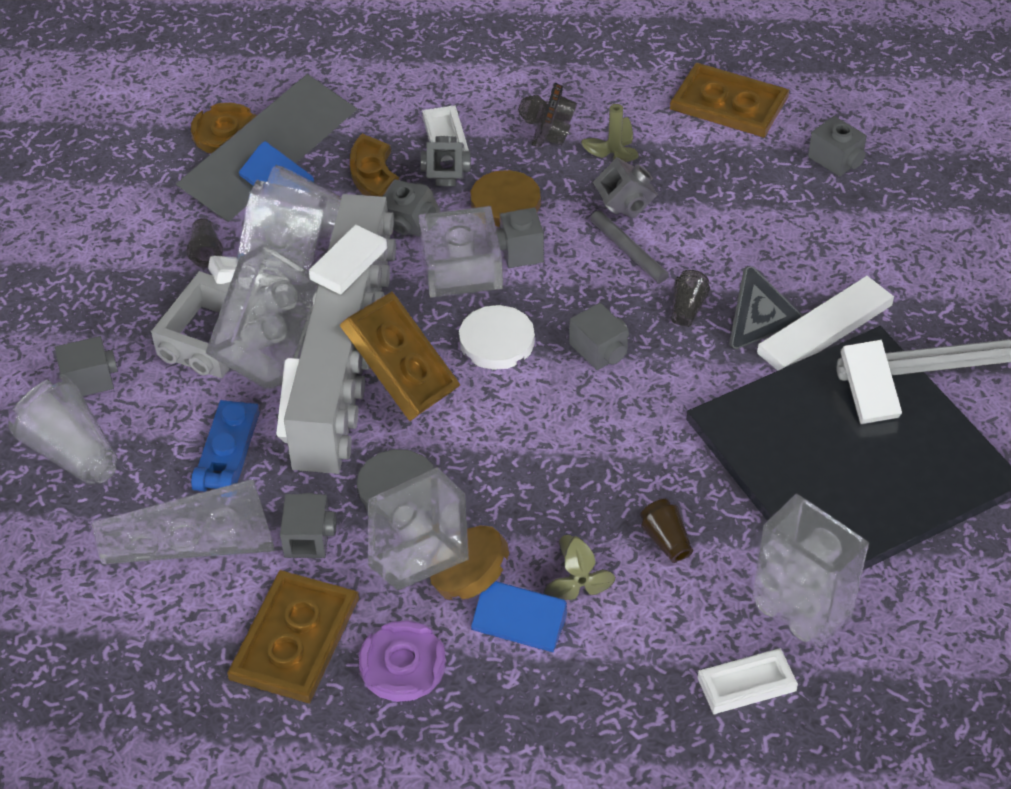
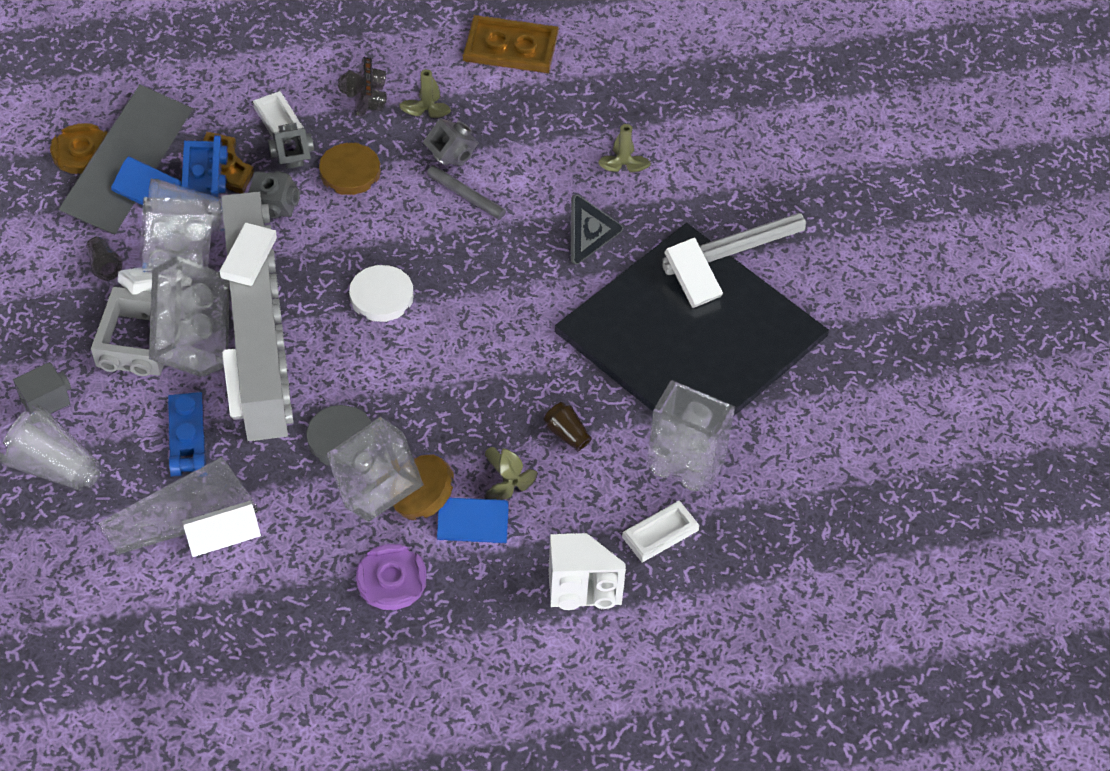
camera: 20 degrees left, 5 degrees up
pearl gold tile [227,570,359,704] -> none
dark grey brick [280,493,337,558] -> none
pearl gold tile [339,292,460,421] -> none
clear brick [418,206,503,298] -> none
dark grey brick [494,208,544,268] -> none
dark grey brick [569,303,629,371] -> none
clear smoke cone [671,270,711,327] -> none
white tile [757,276,894,371] -> none
dark grey brick [808,116,867,176] -> none
none -> blue bracket [181,135,228,204]
none -> white tile [182,501,261,557]
none -> white slope [549,533,626,610]
none -> olive plant [598,124,651,172]

